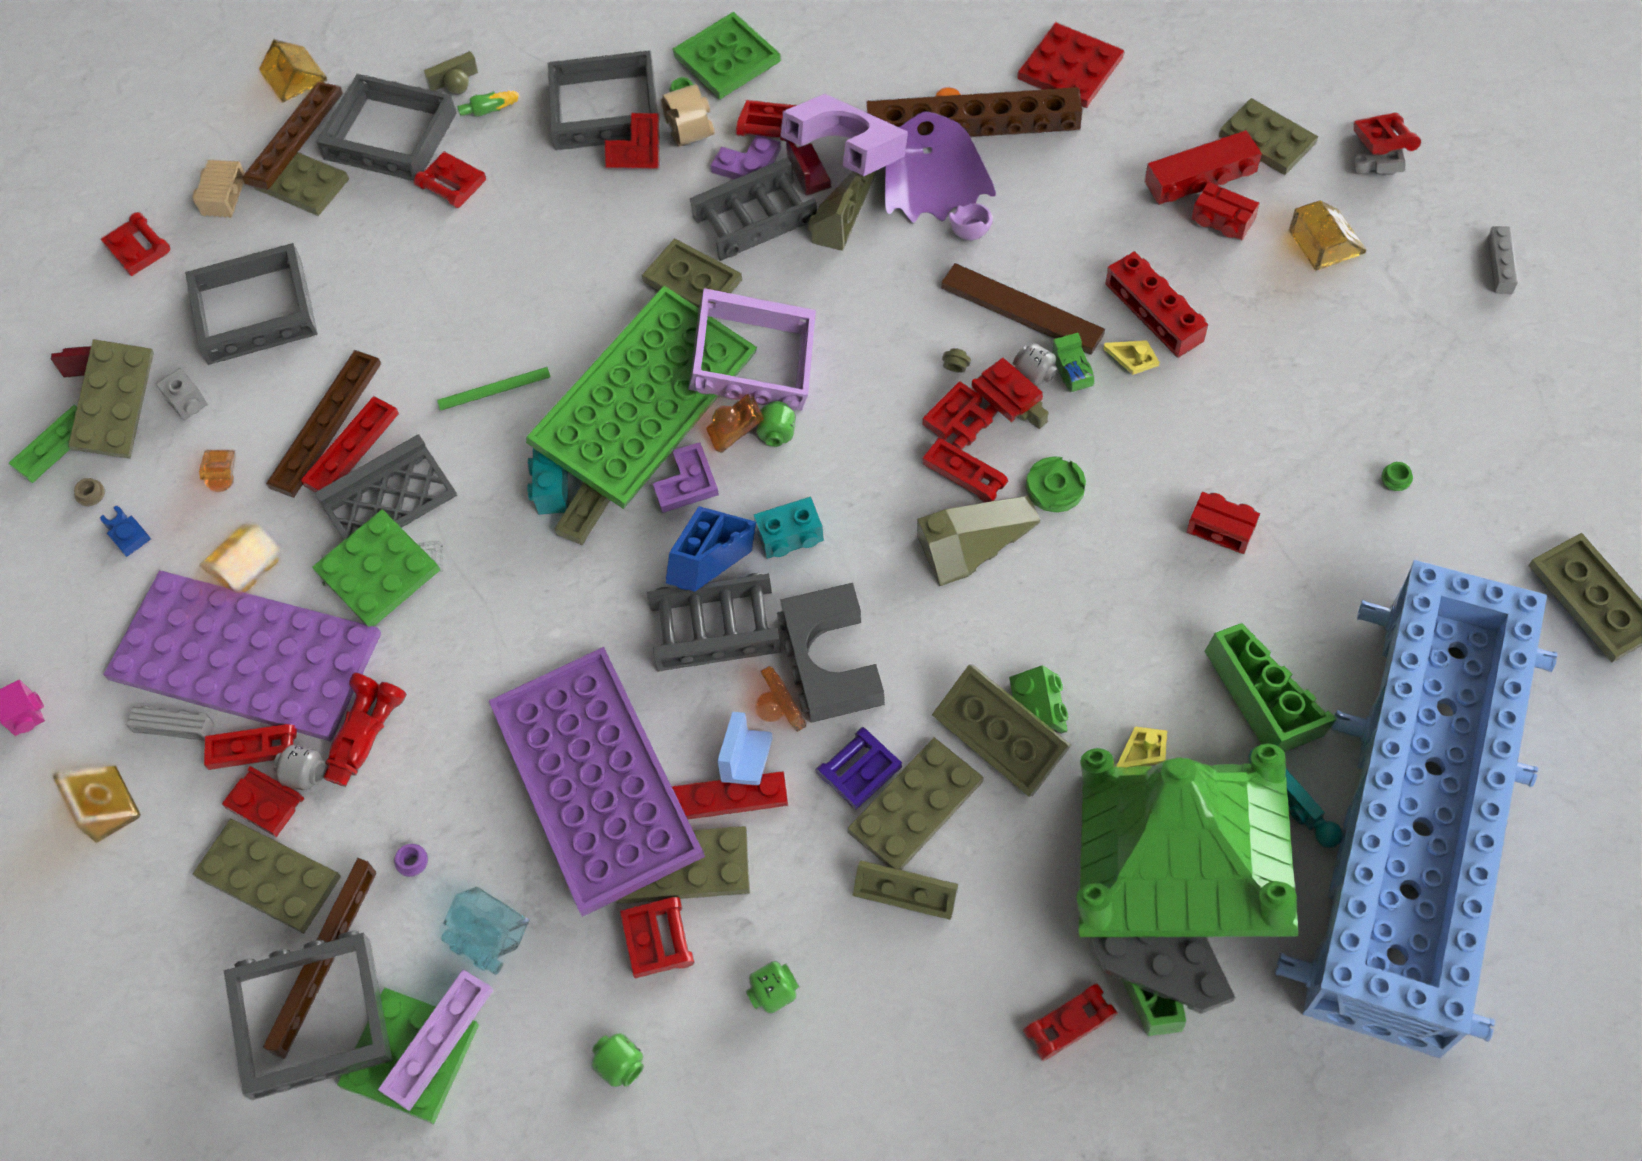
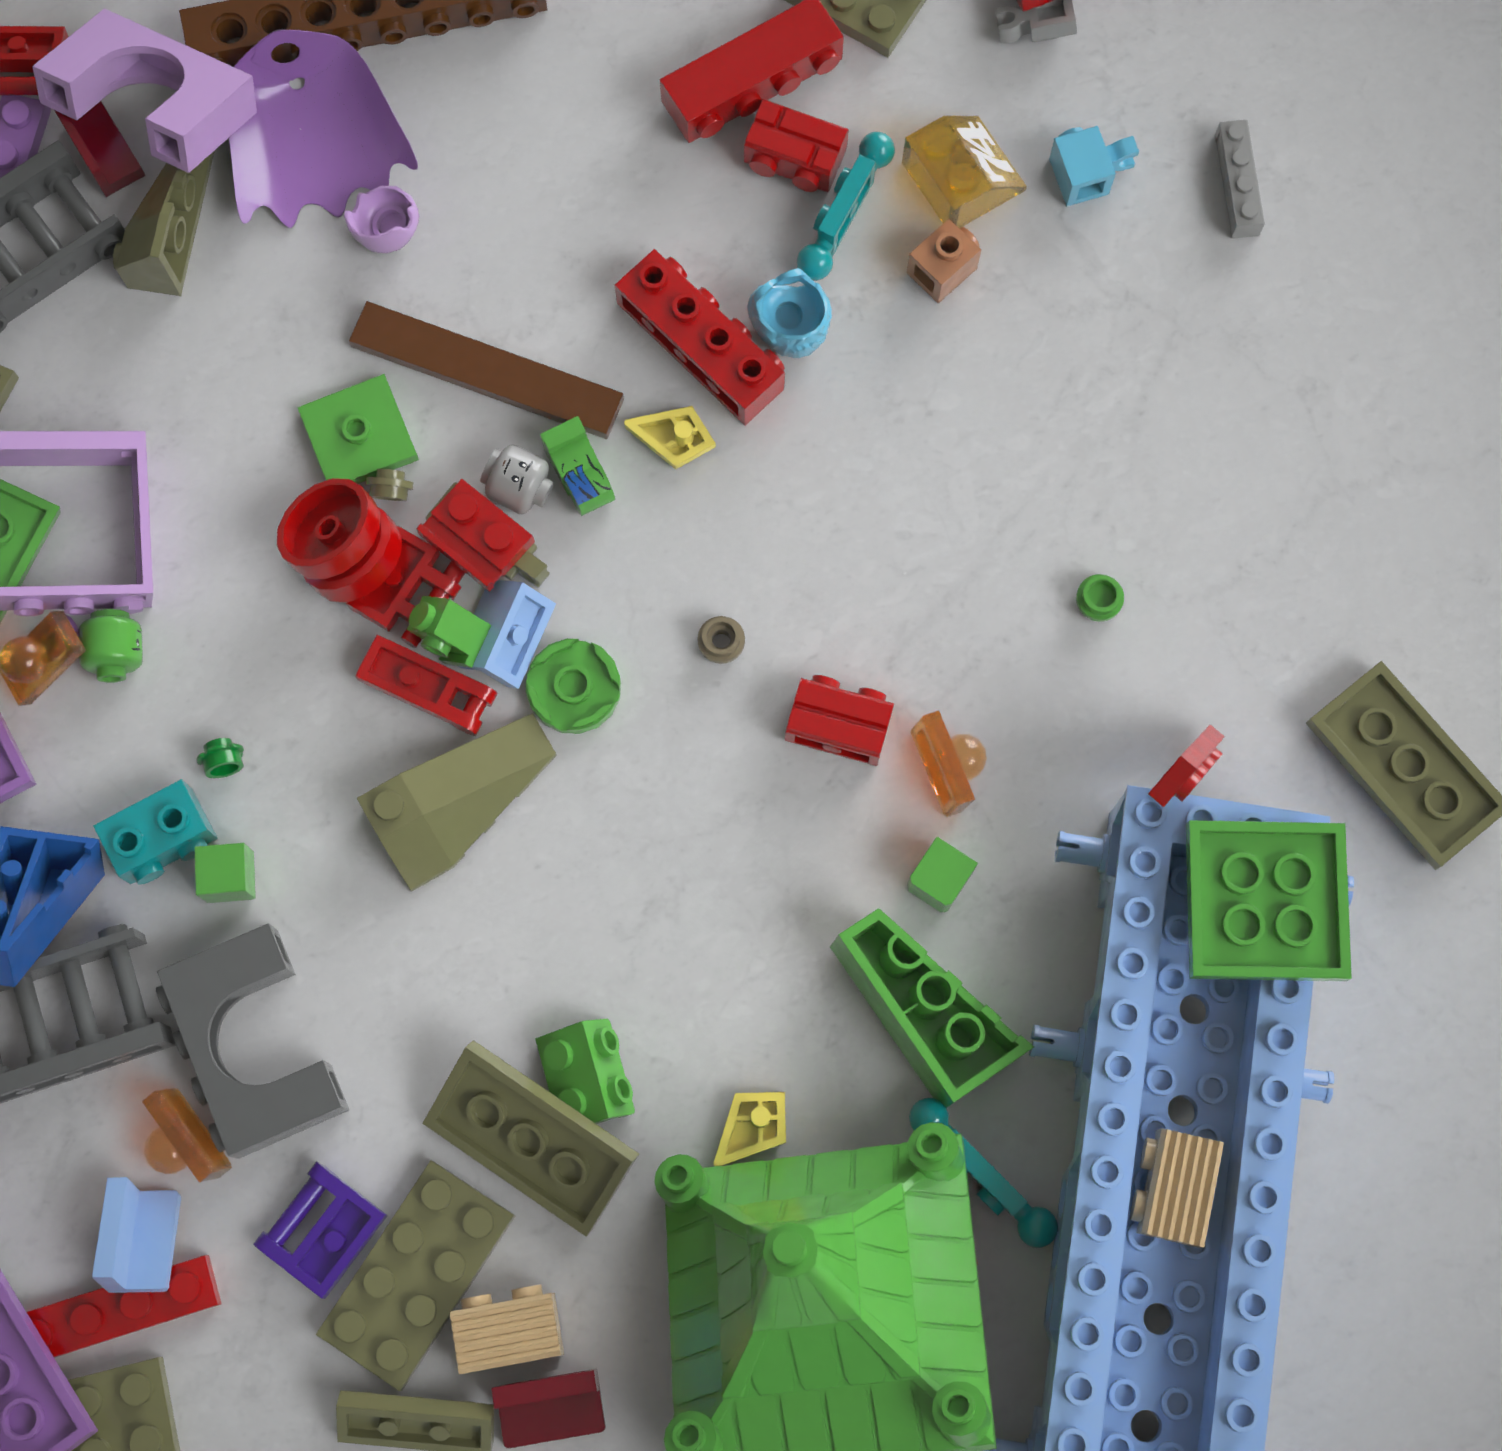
camera: 15 degrees left, 15 degrees up
none -> bright green piece [195,843,256,903]
none -> green plate [196,738,244,779]
none -> red wheel [277,478,402,602]
none -> bright green plate [297,374,419,484]
none -> bright green brick [407,596,491,668]
none -> tan brick [450,1284,564,1375]
none -> light blue panel [458,580,556,689]
none -> dark red panel [491,1369,606,1448]
none -> dark tan plate [697,616,745,664]
none -> medium azure hair [747,268,832,358]
none -> teal plate [796,131,895,281]
none -> nougat brick [906,219,982,303]
none -> bright green piece [907,837,978,913]
none -> clear orange tile [910,710,987,817]
none -> medium azure brick [1049,126,1139,207]
none -> tan brick [1130,1128,1224,1248]
none -> red plate [1148,725,1225,807]
none -> bright green plate [1186,820,1352,981]

